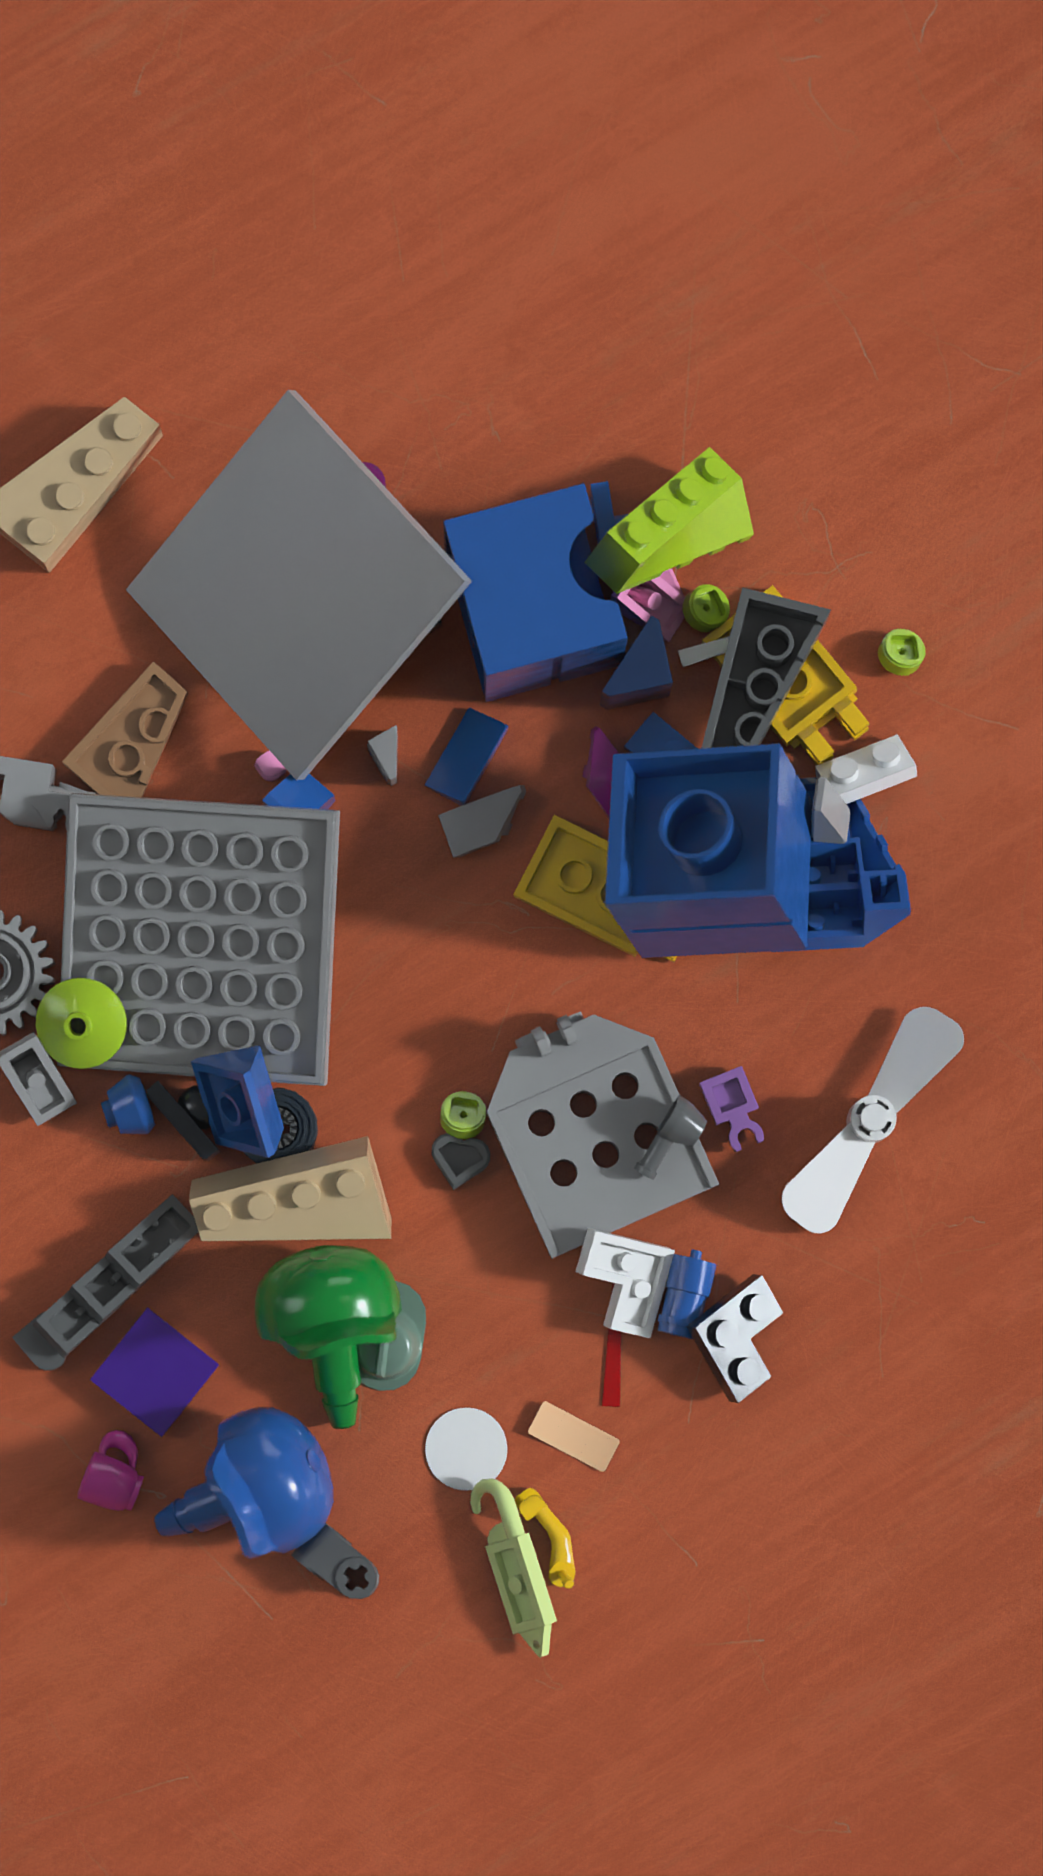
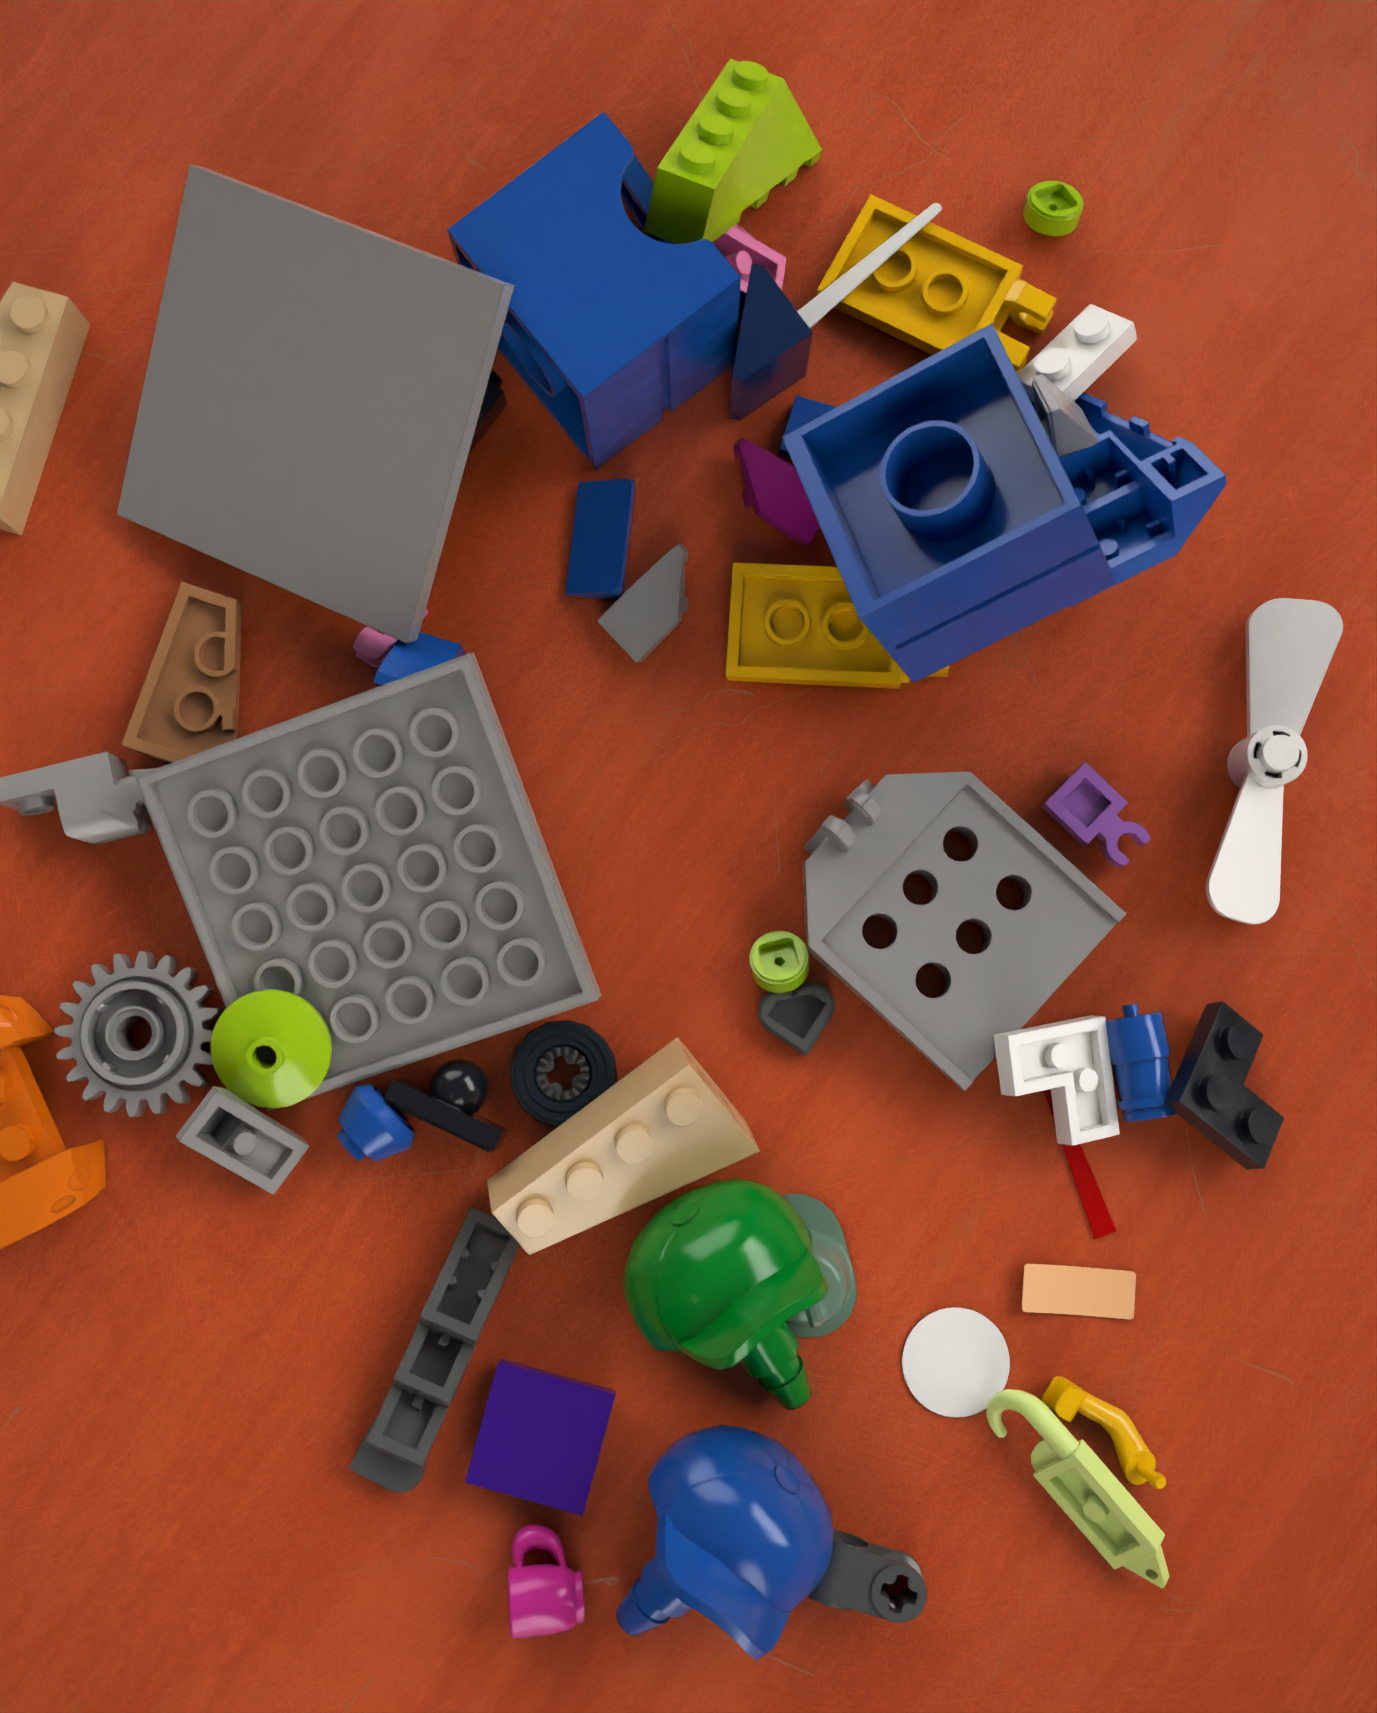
camera: 15 degrees left, 0 degrees up
blue slope [191,1045,284,1158] -> none
light grey slope [367,725,398,786] -> none
dark grey bar [634,1095,707,1180] -> none
lime tile [683,584,730,632] -> none
dark grey wedge [701,587,831,749] -> none

